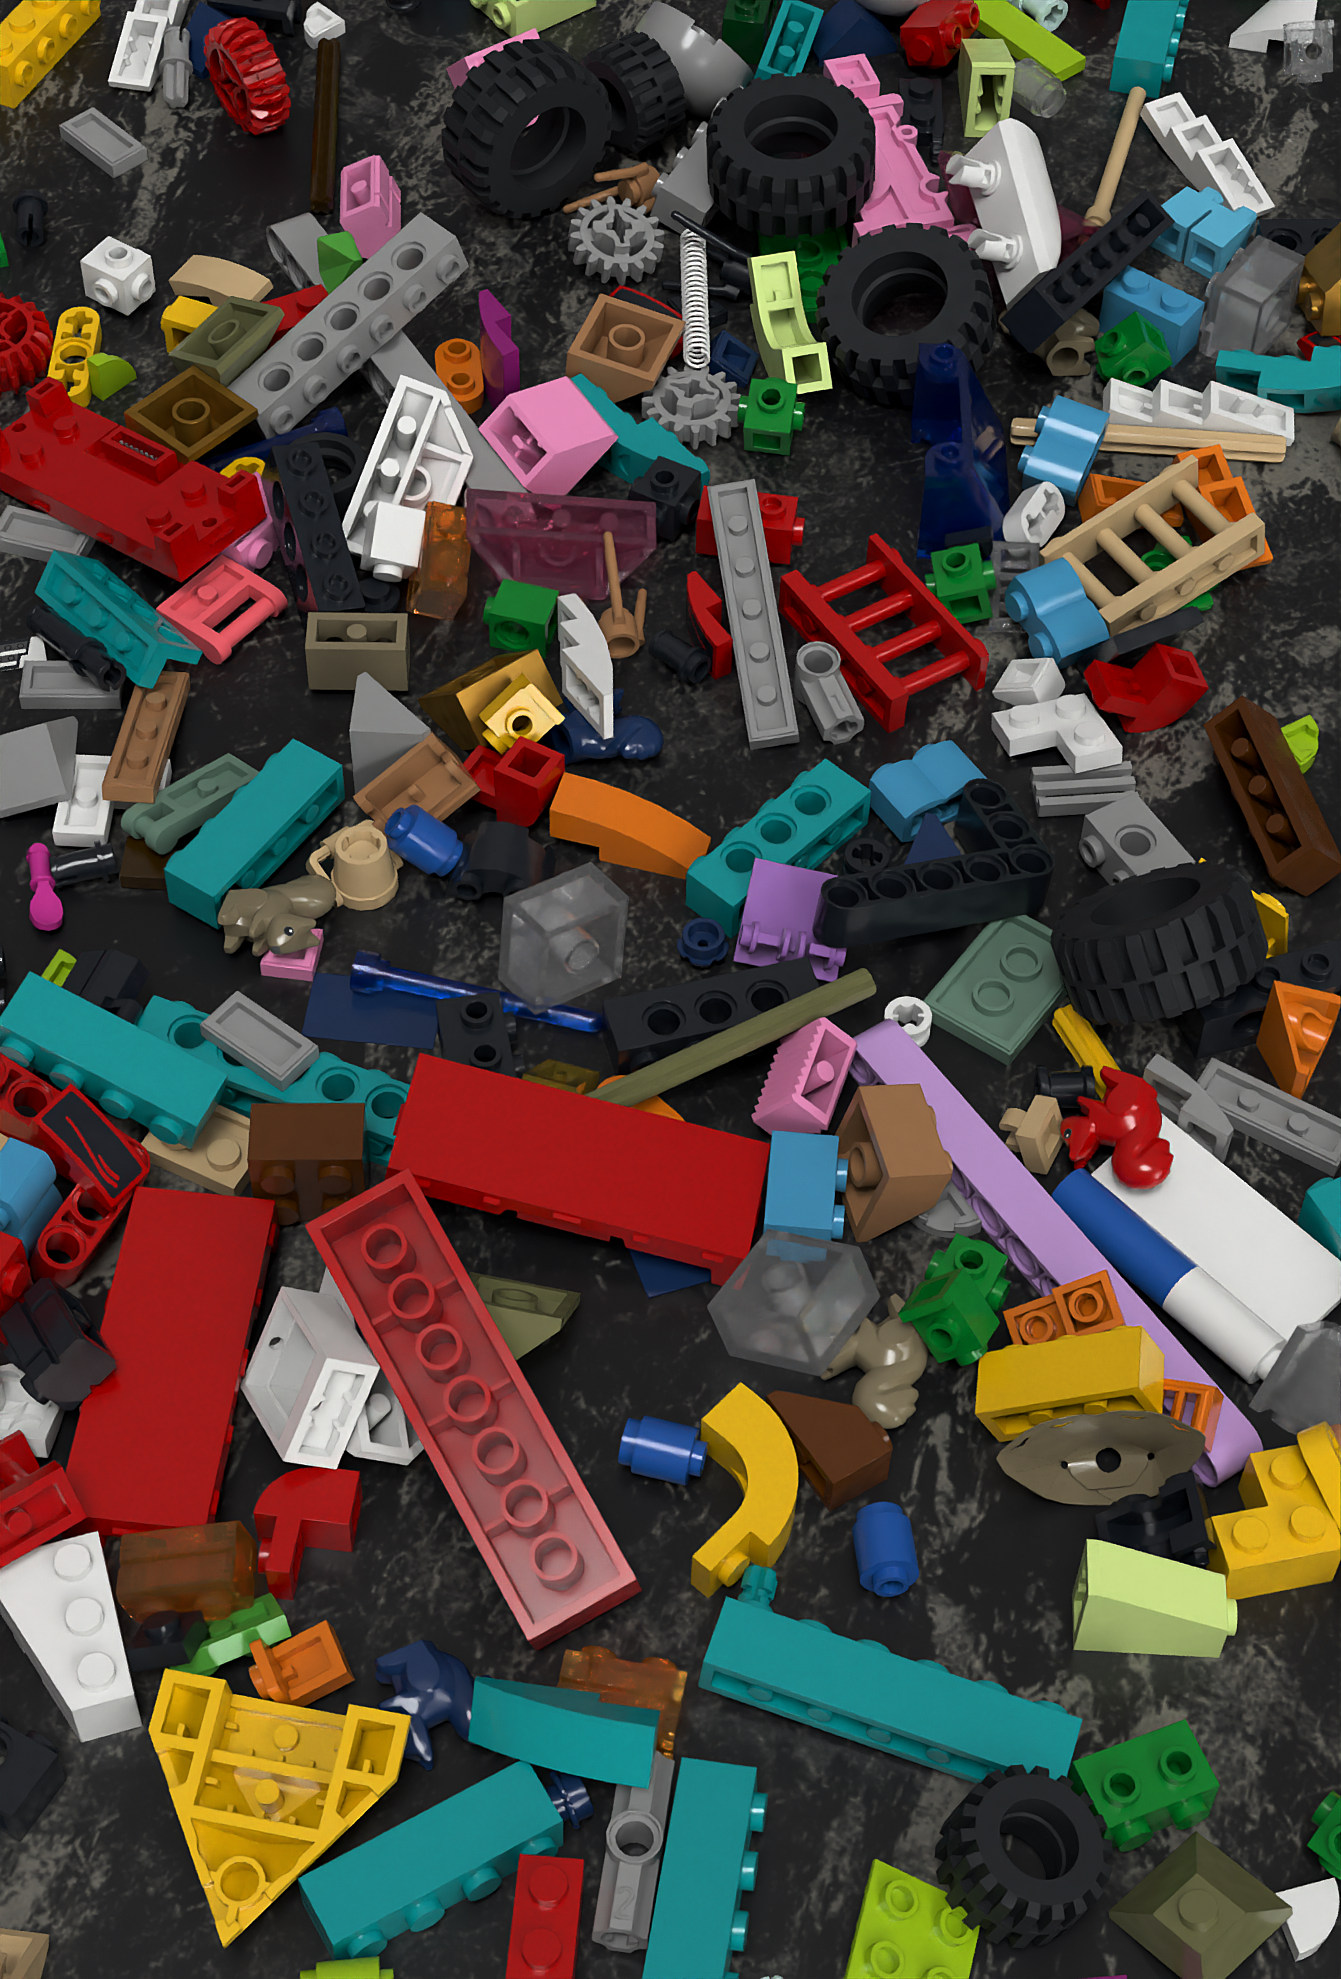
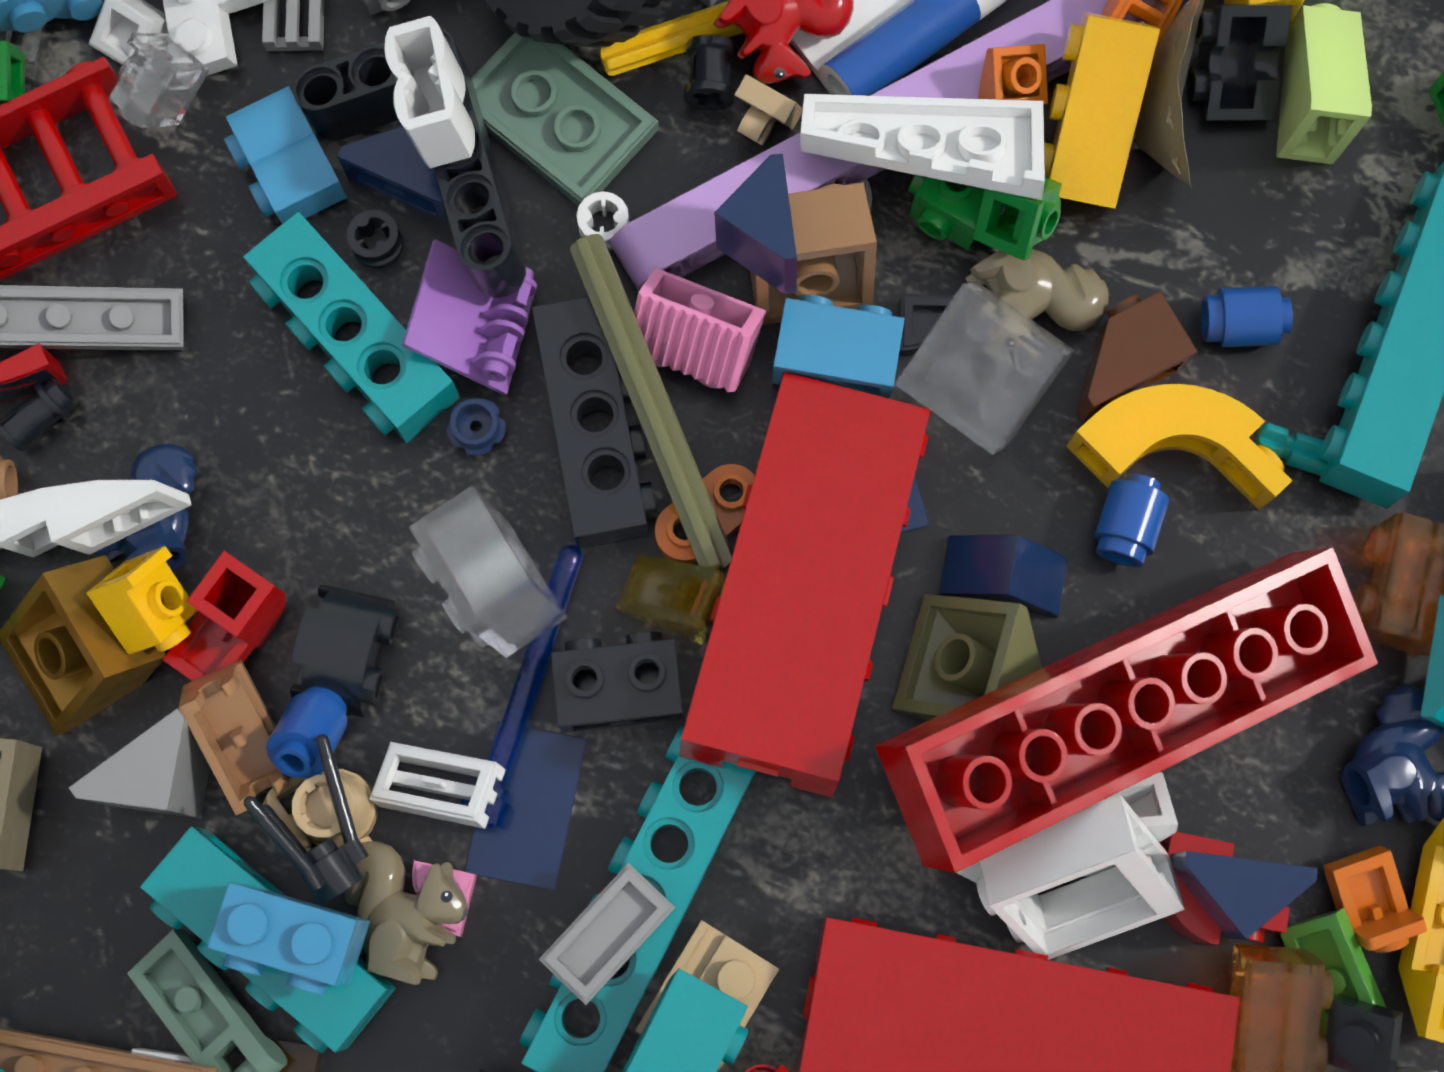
camera: 85 degrees left, 25 degrees up
reddish brown brick [247,1103,371,1225] -> none
orange slope [549,772,711,880] -> none
light grey piece [793,641,864,745] -> none
none -> clear brick [109,33,209,128]
none -> dark azure brick [207,882,370,995]
none -> black plant [243,734,369,905]
none -> white tile [369,742,506,829]
none -> white brick [384,16,475,168]
none -> dark blue slope [714,154,797,294]
none -> white wing [800,94,1045,200]
none -> dark blue slope [938,534,1068,618]
none -> dark blue slope [1171,851,1318,939]

